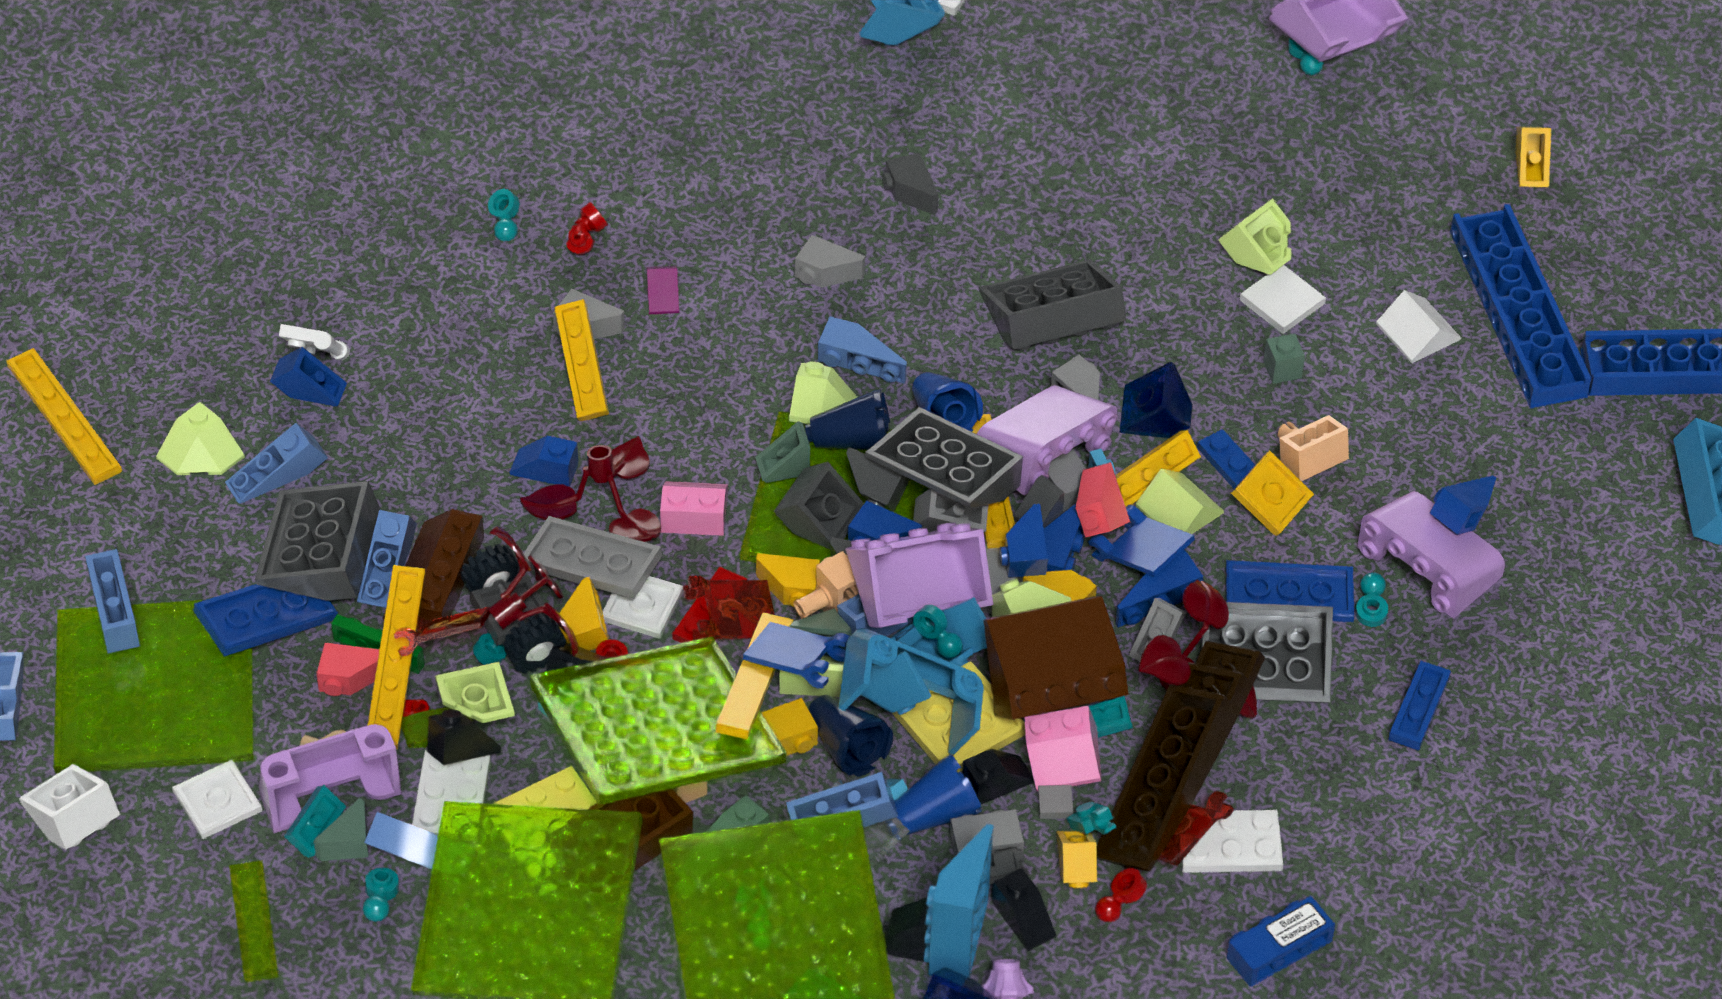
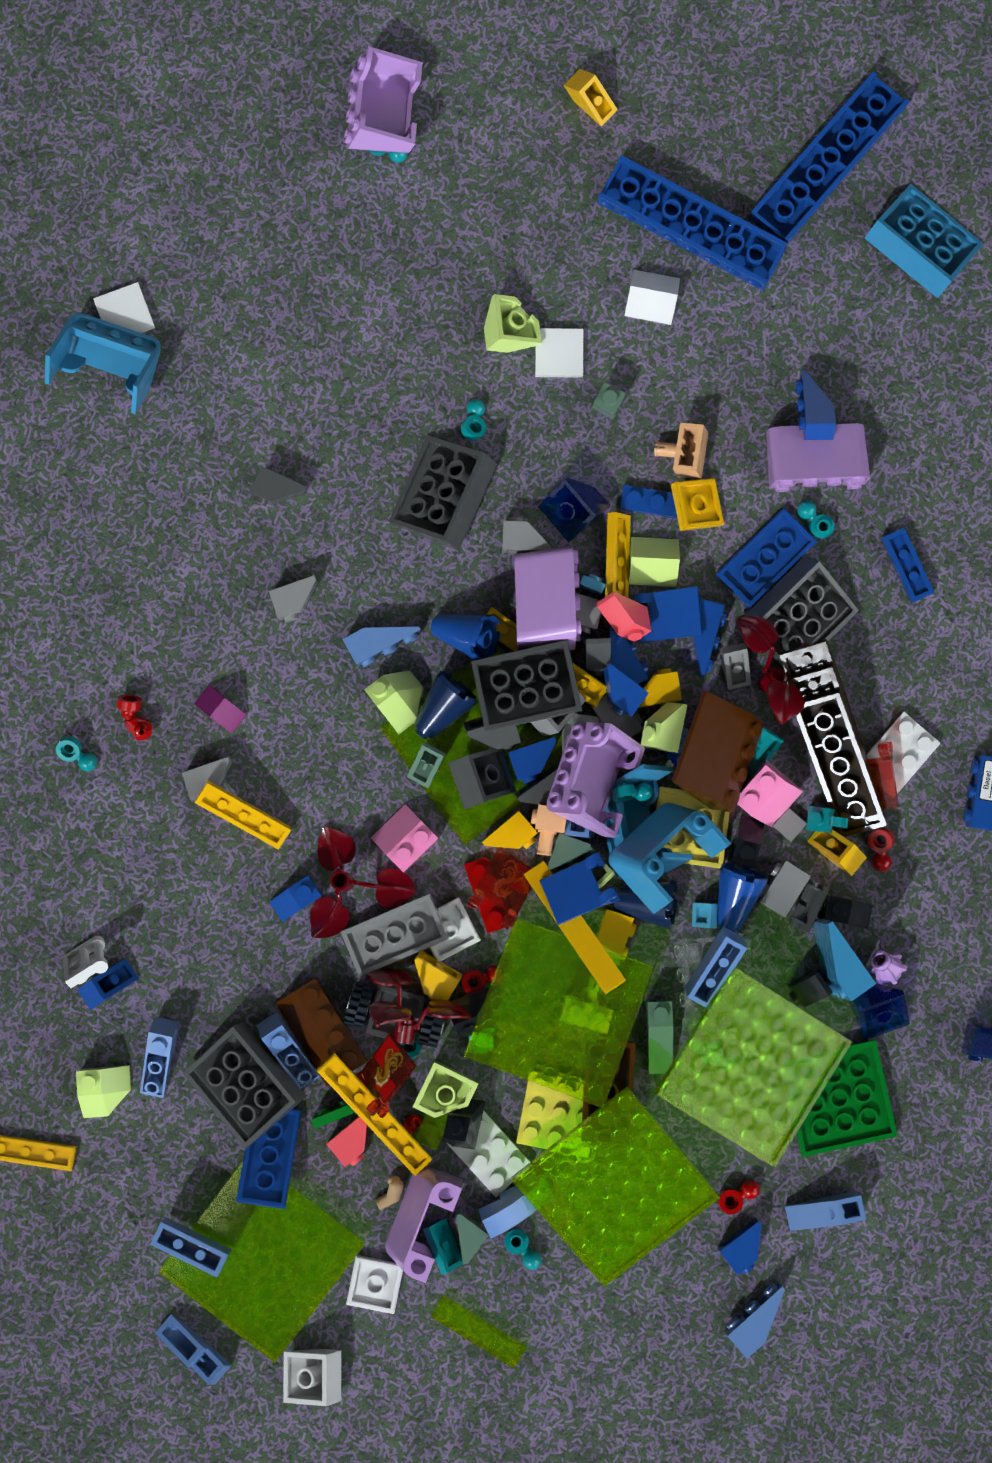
camera: 50 degrees left, 35 degrees up
none -> teal plate [461,399,486,441]

